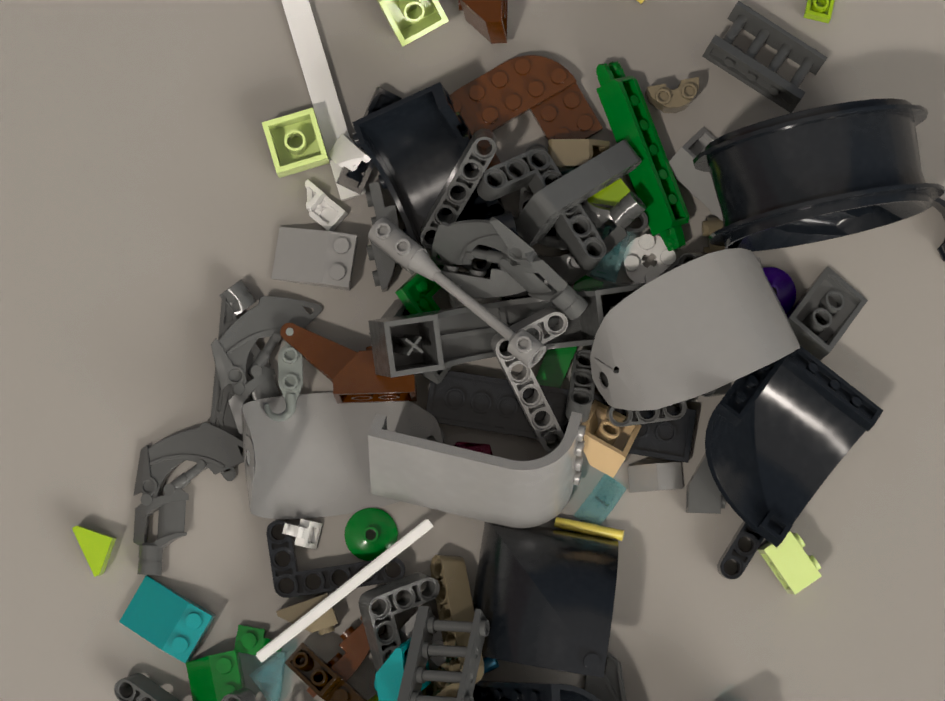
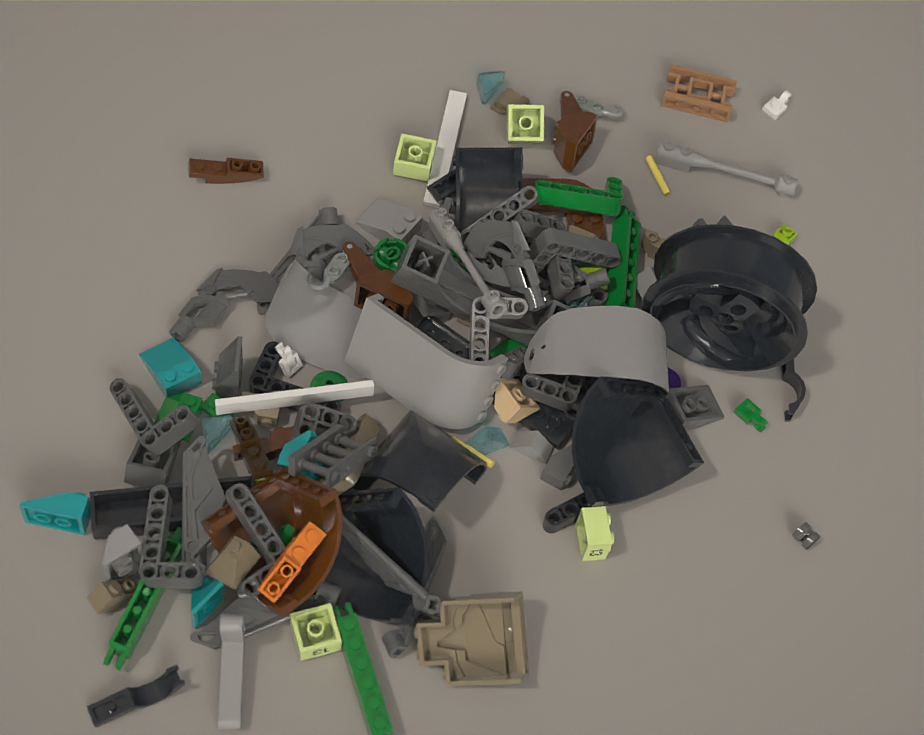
camera: 20 degrees right, 25 degrees down
lime slope [72,526,116,577] -> none
white slope [305,179,348,231] -> none
white slope [327,133,371,172] -> none
none -> reddish brown slope [188,157,264,184]
none -> dark grey slope [212,336,243,398]
none -> green brick [373,238,407,272]
none -> green beam [532,177,623,216]
none -> green plate [734,398,768,432]

